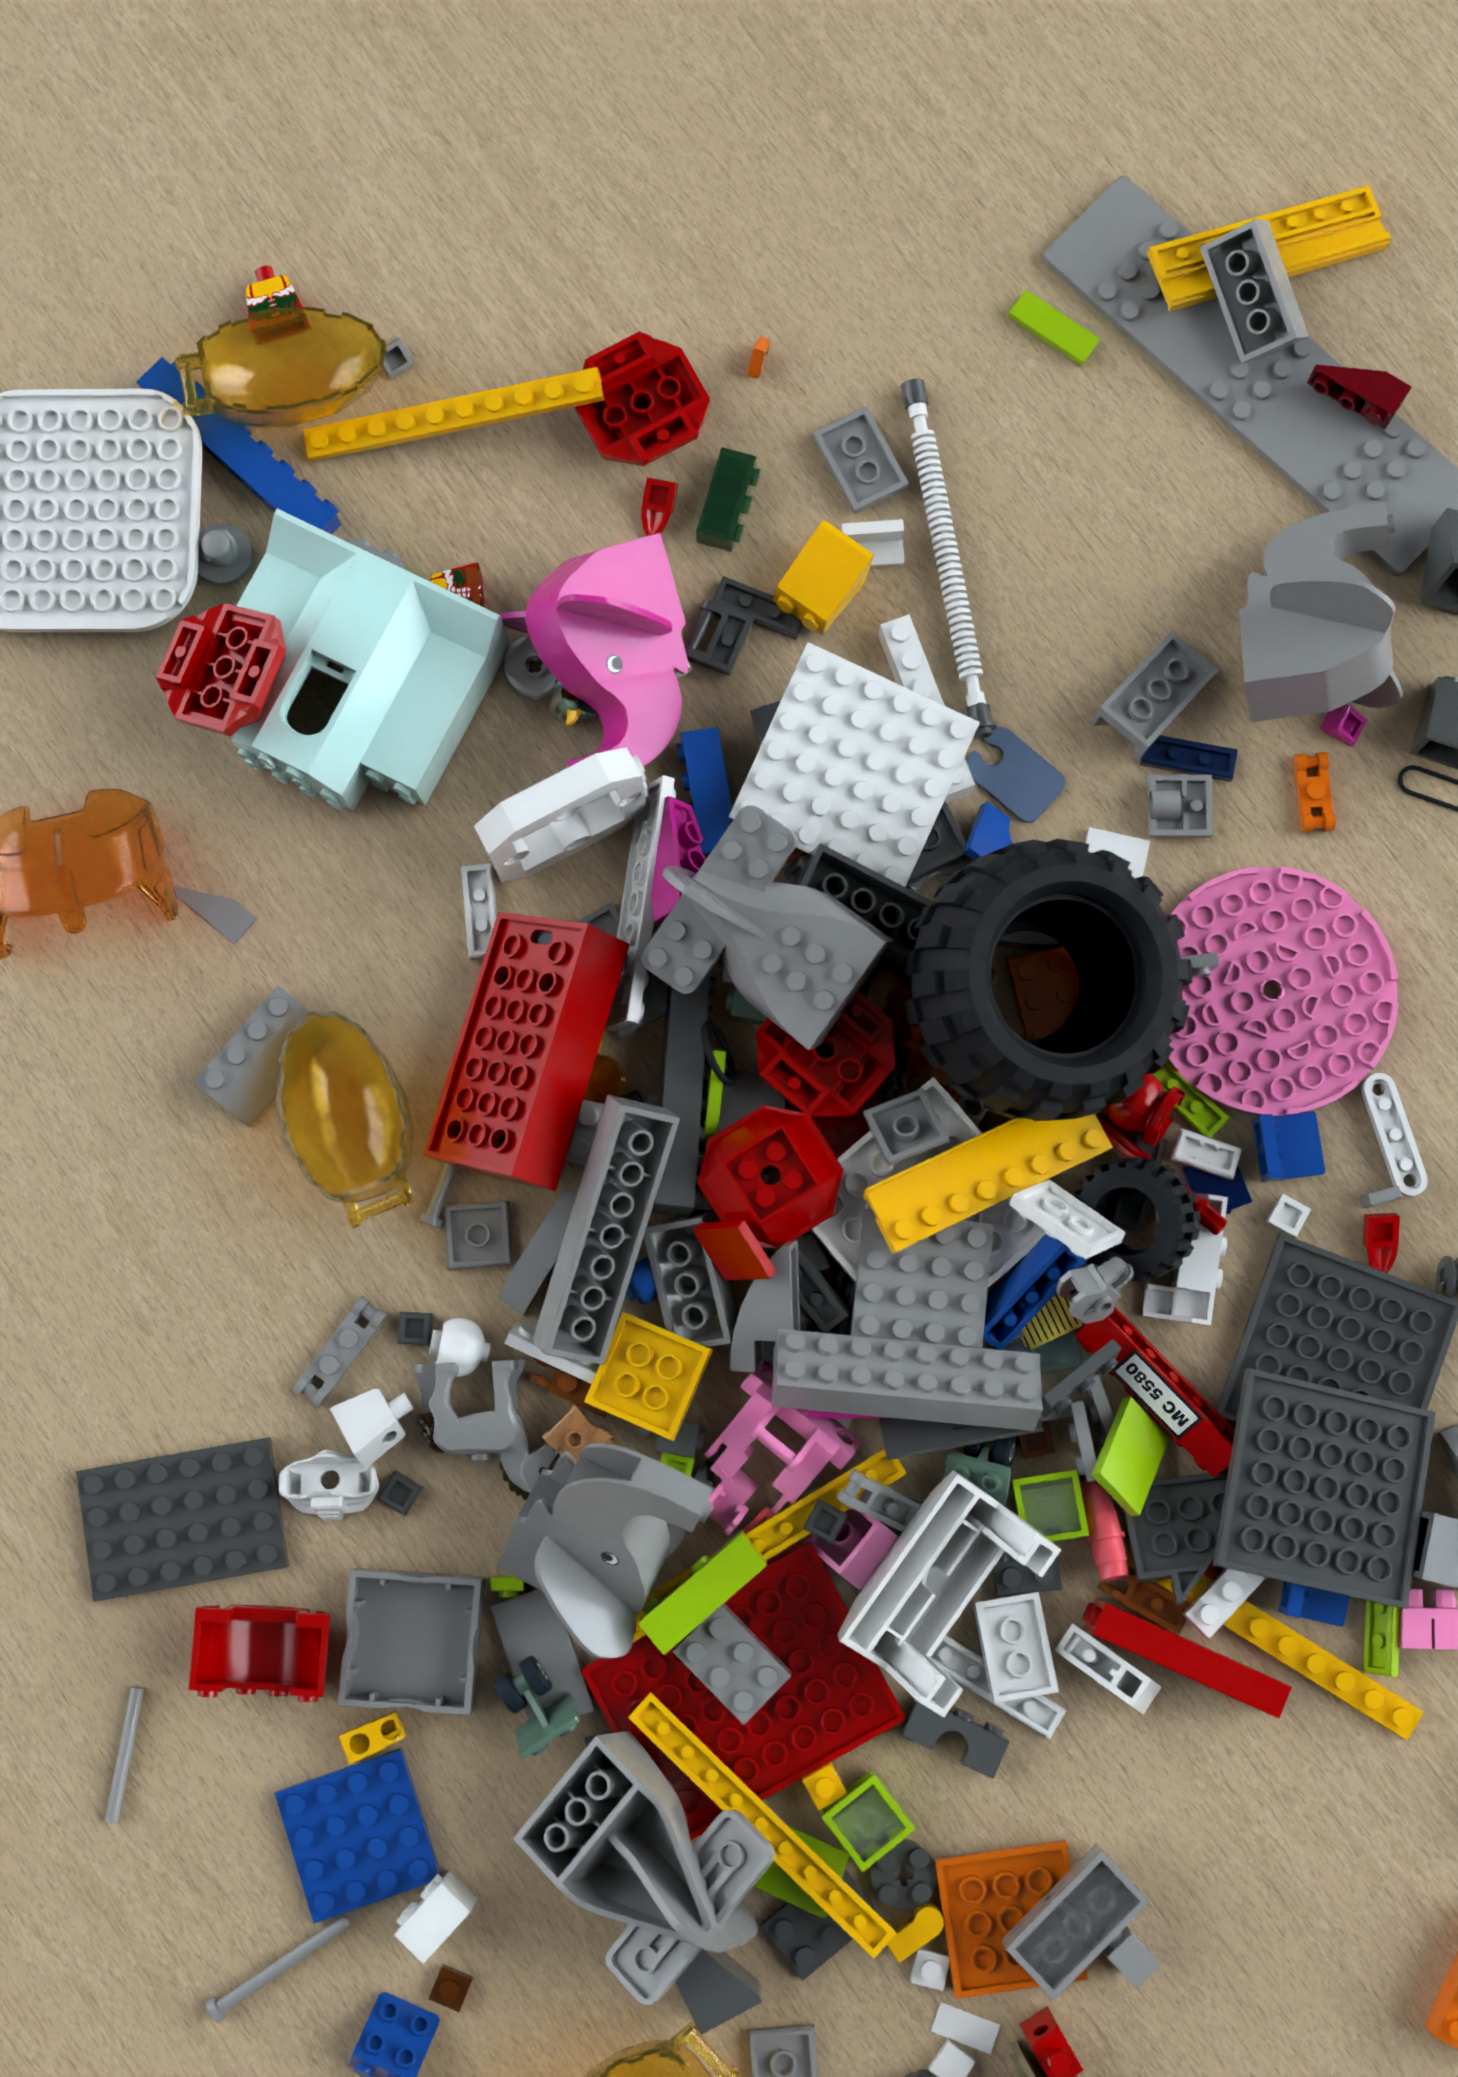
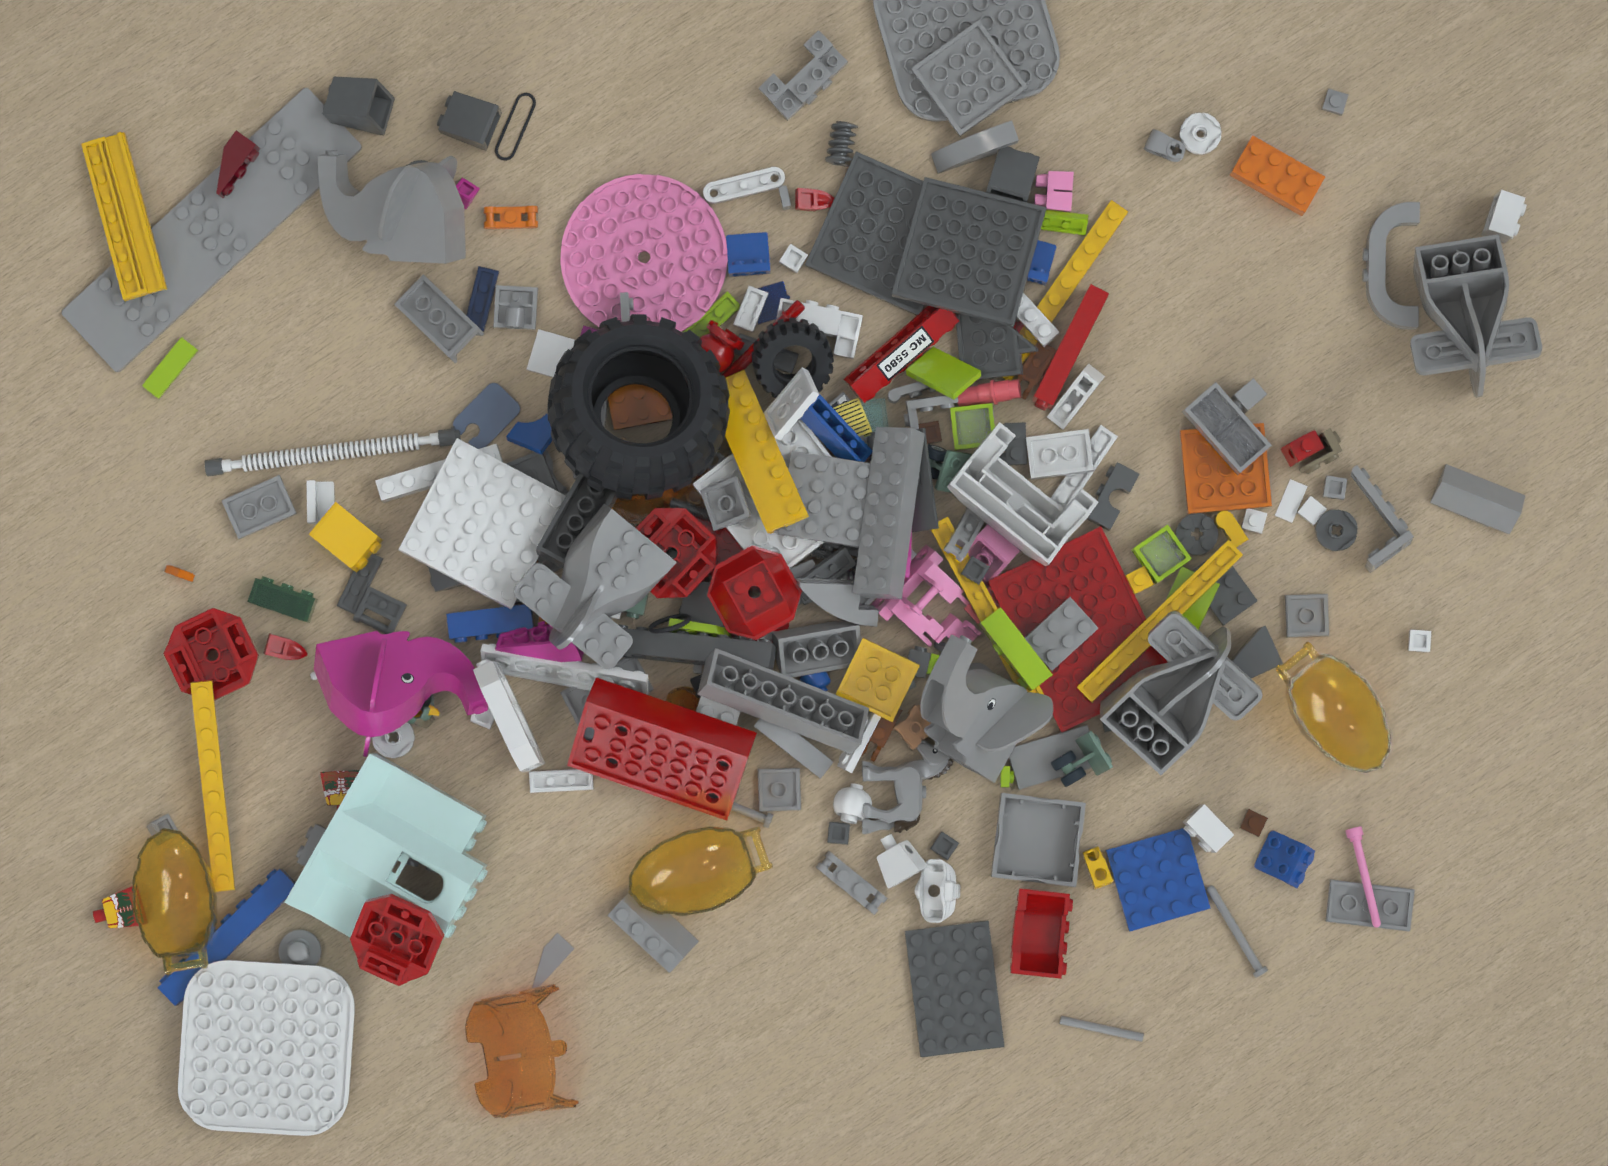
camera: 90 degrees left, 5 degrees up
red tile [692,1220,776,1281] -> none
dark grey plate [1041,1339,1122,1418] -> none
light grey hinge [1056,1257,1134,1324] -> none
light grey slope [1200,220,1309,363] -> none

